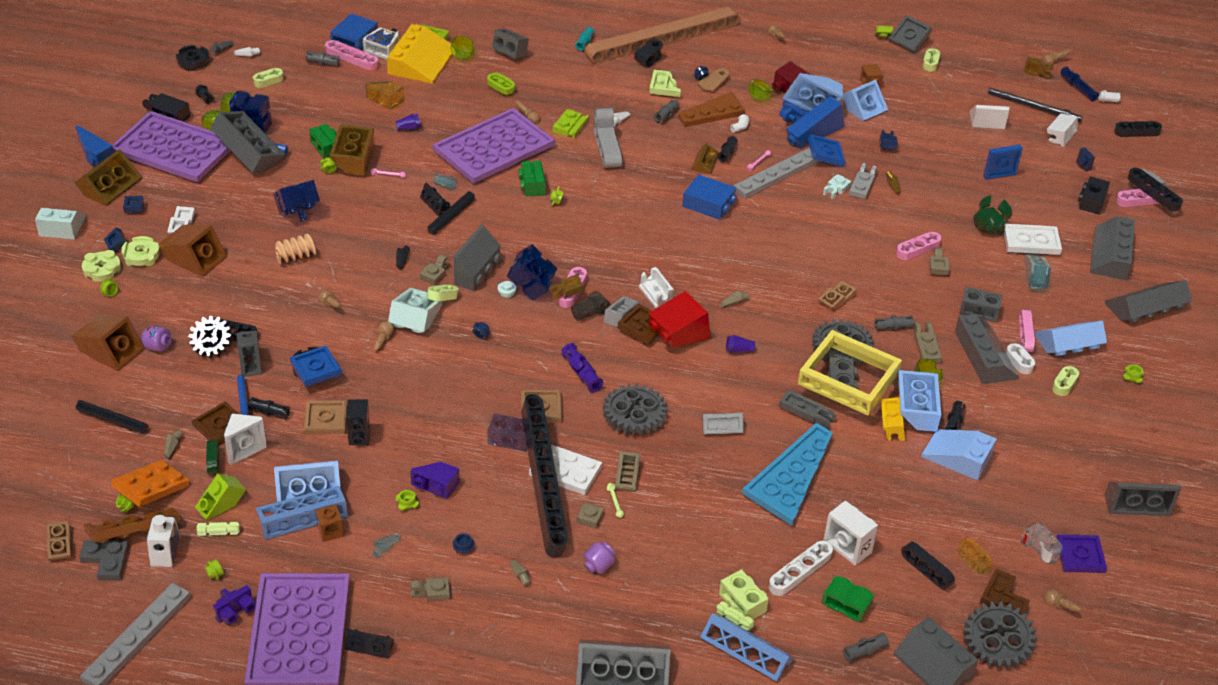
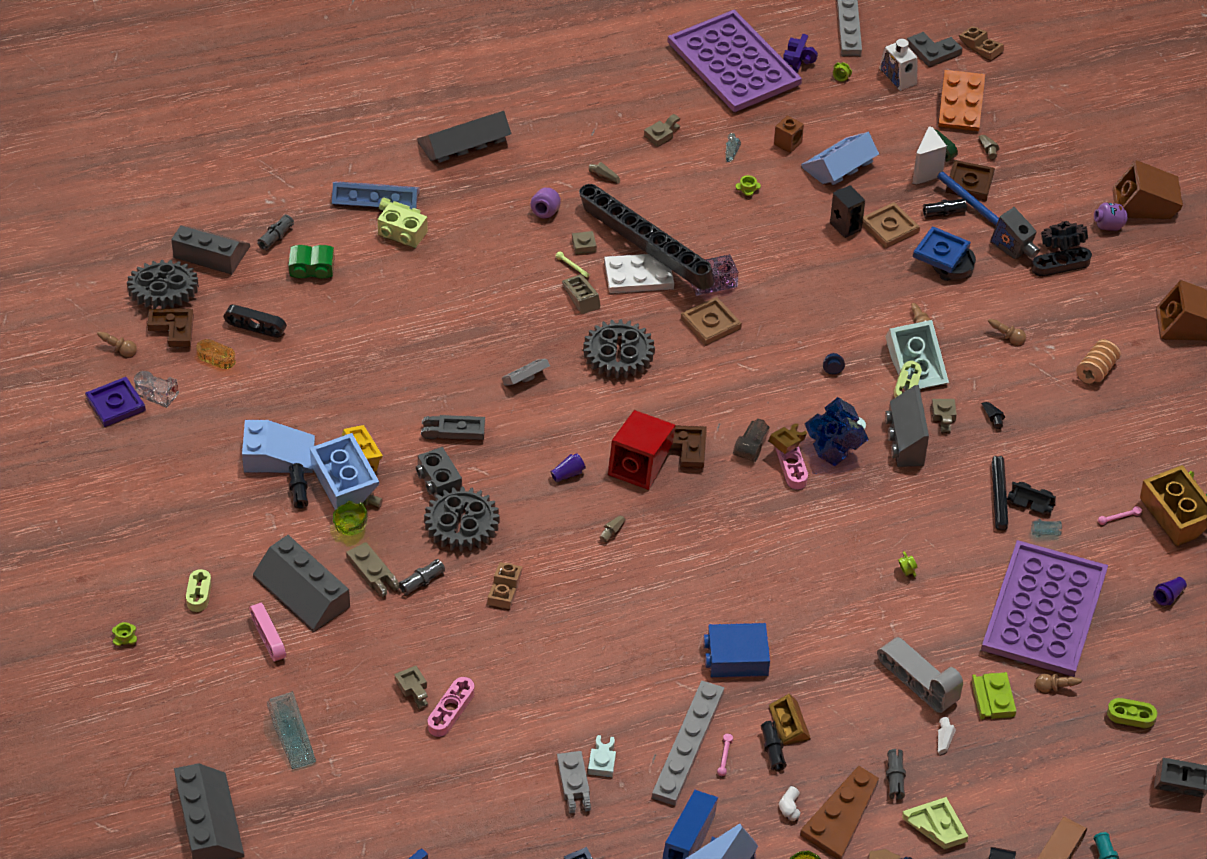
camera: 150 degrees right, 5 degrees up
black axle [75,400,148,434] -> none
dark orange wing [84,508,180,543] -> none
lime slope [195,473,246,520] -> none
yellowish green axle [197,522,240,536] -> none
medium blue fence [256,486,348,540] -> none
clear blue brick [273,180,320,222] -> none
black hinge [345,629,394,659] -> none
dark purple slope [410,462,460,499] -> none
dark blue plate [453,533,474,554] -> none
green brick [518,160,546,197] -> none
dark purple piece [561,343,604,393] -> none
light grey slope [604,296,639,327] -> none
white hinge [639,267,674,309] -> none
dark azure wing [742,423,833,526] -> none
white beam [769,541,833,596] -> none
light yellow window [798,330,902,416] -> none
blue tile [807,134,846,167] -> none
white brick [823,501,878,566] -> none
pearl gold bar [885,170,901,194] -> none
dark grey brick [959,287,1003,323] -> none
dark green helmet [973,195,1012,234] -> none
white plate [1003,224,1062,255] -> none
white beam [1006,343,1035,374] -> none
light blue slope [1034,320,1107,356] -> none
dark grey slope [1105,280,1192,323] -> none
dark grey slope [1105,481,1181,516] -> none

